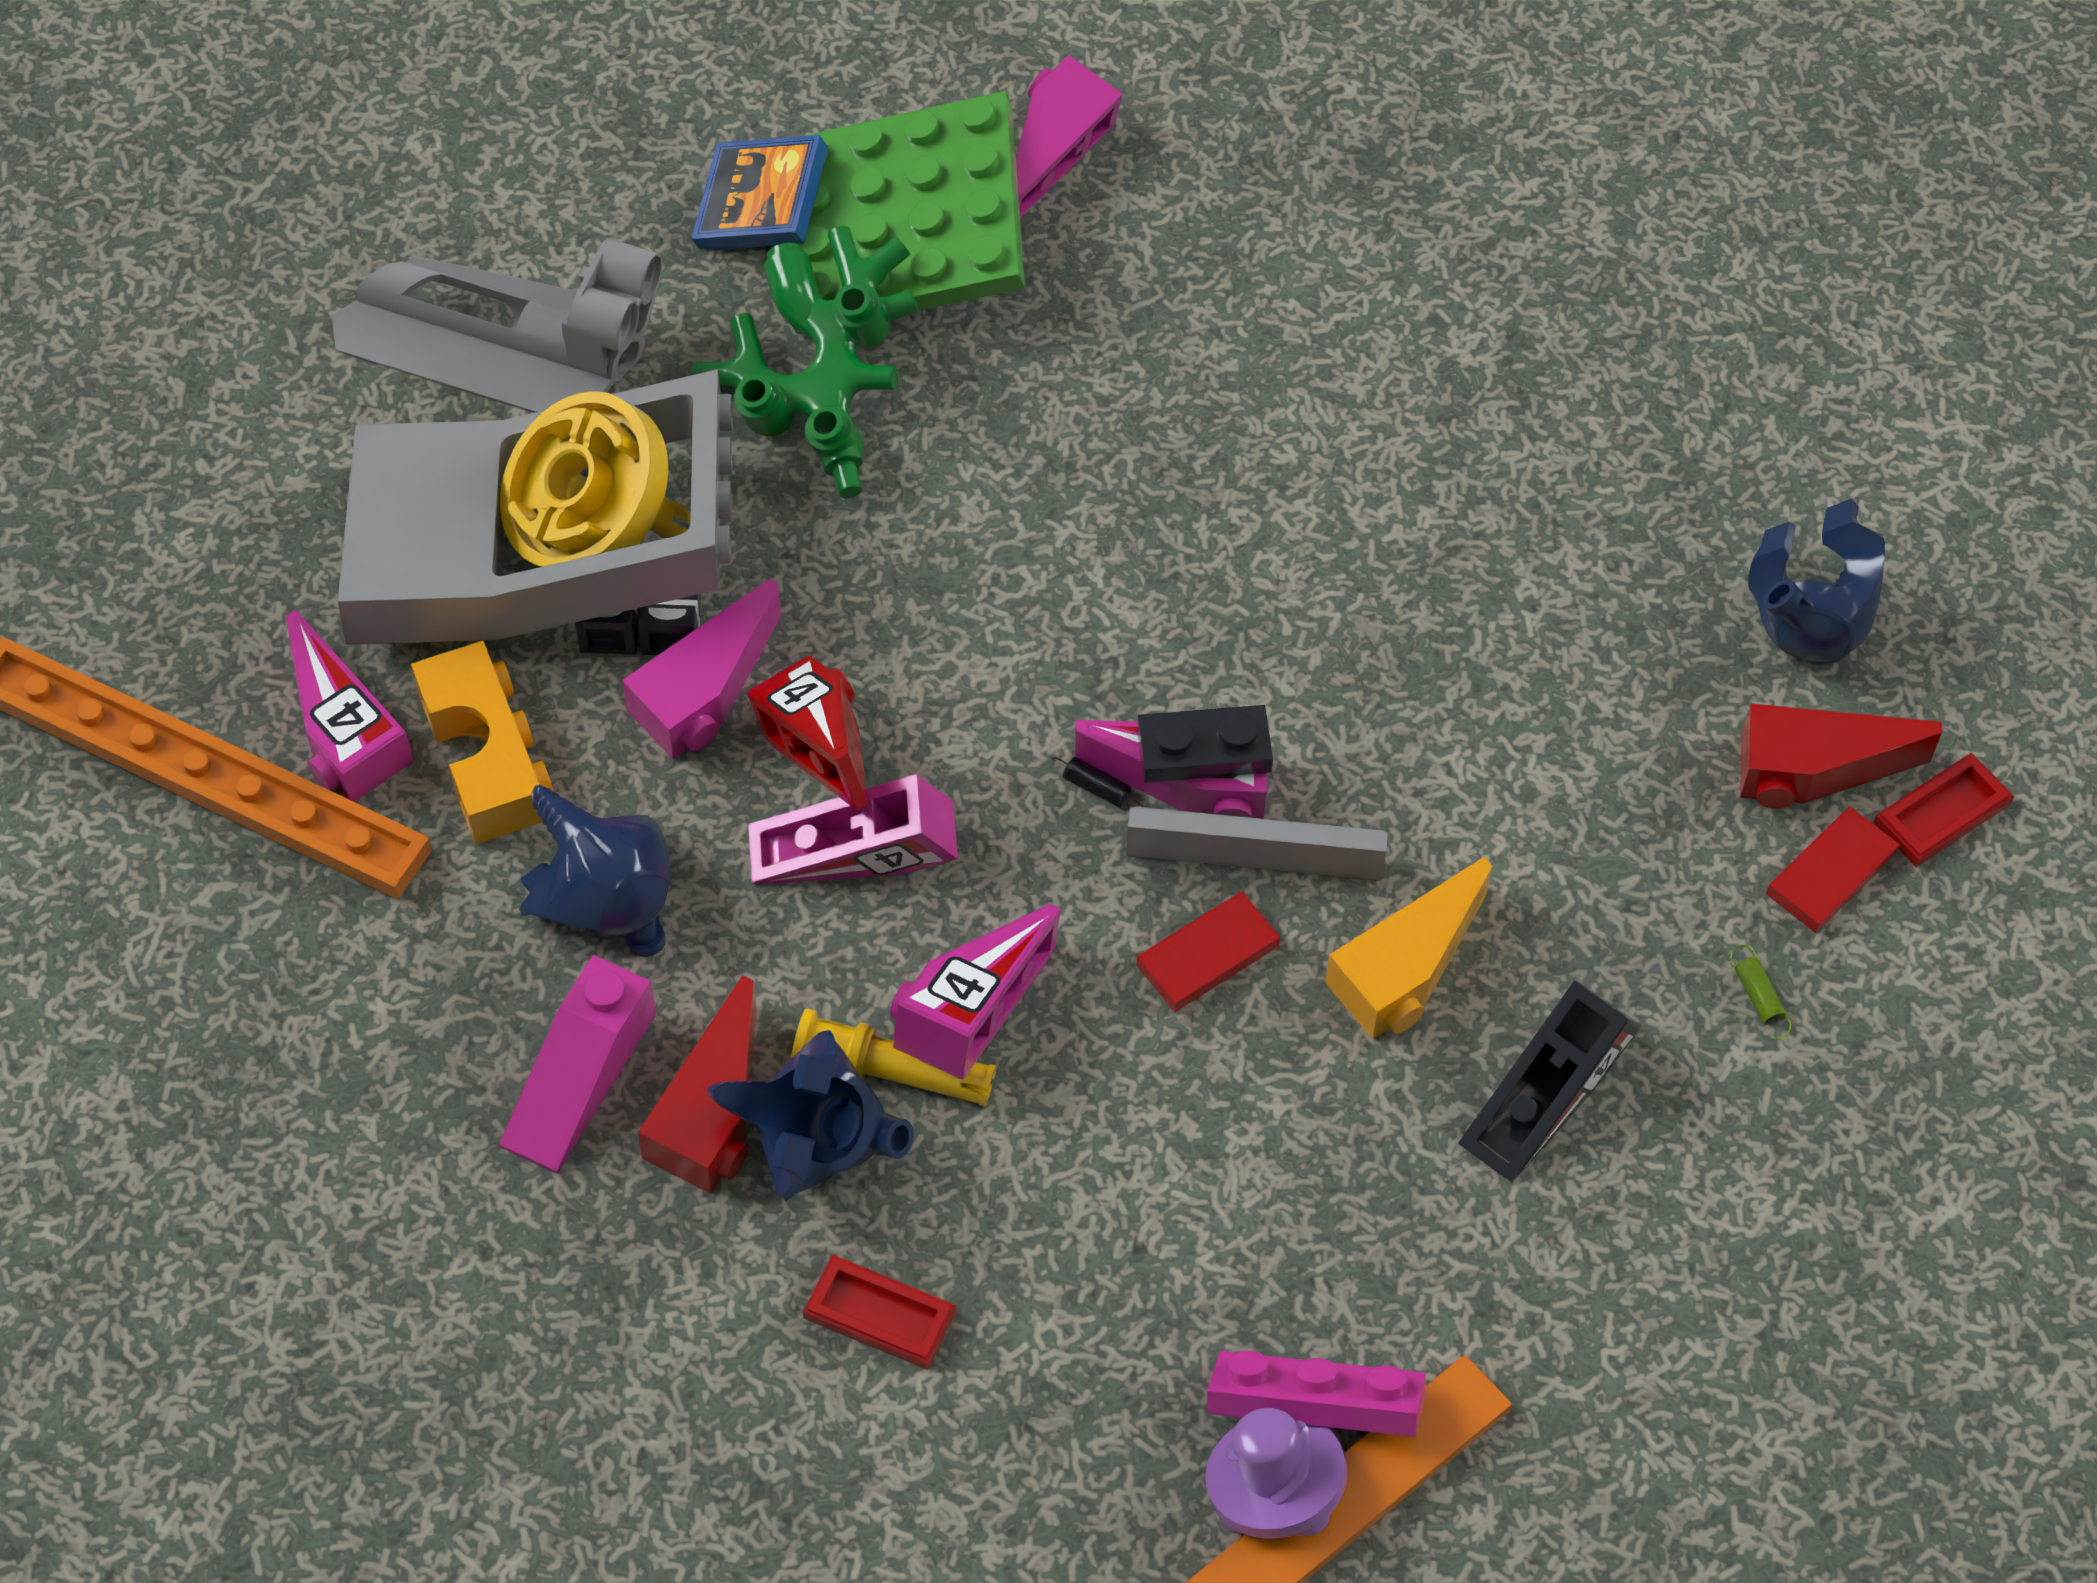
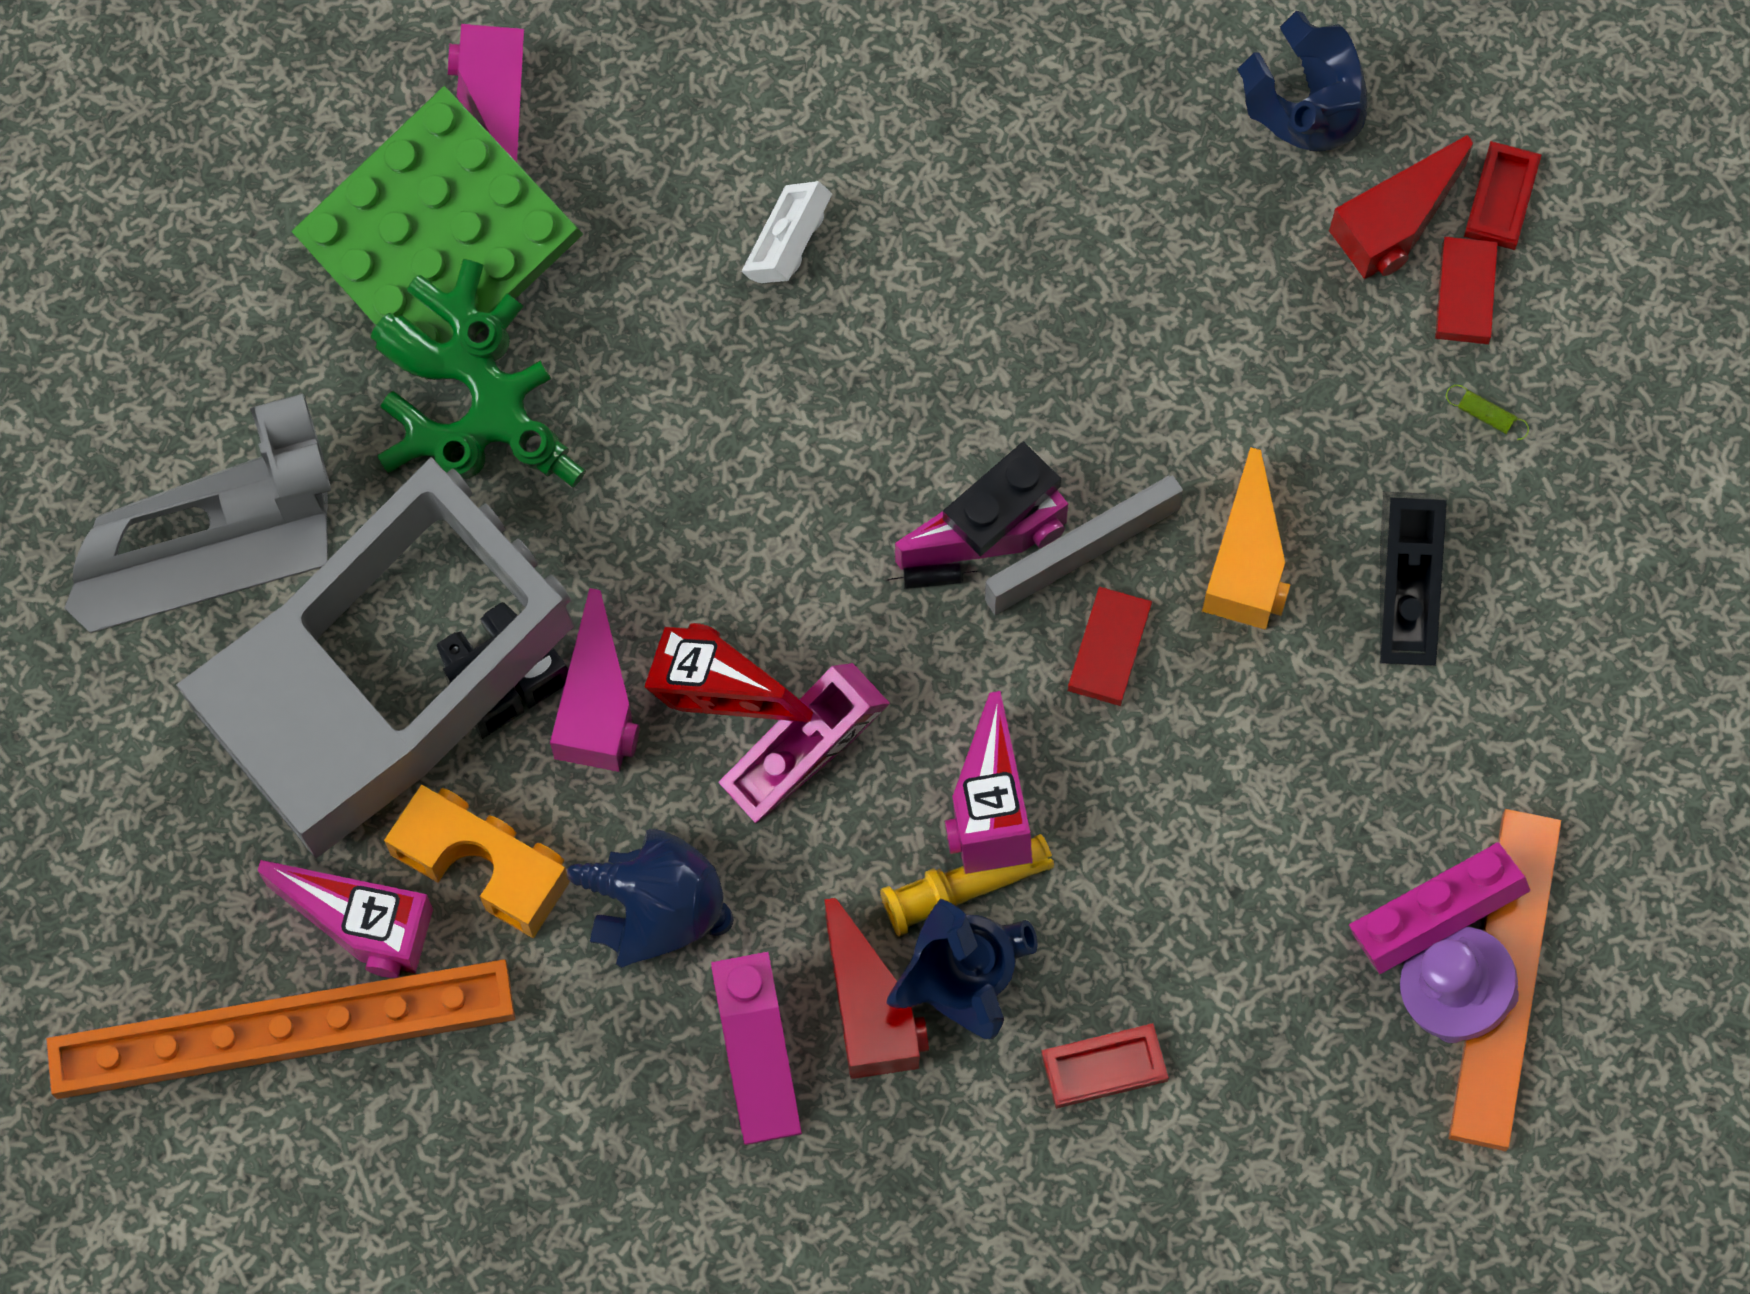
camera: 35 degrees left, 10 degrees up
yellow piece [500,391,691,567] -> none
tile [692,135,828,250] -> none
none -> white plate [741,181,832,283]

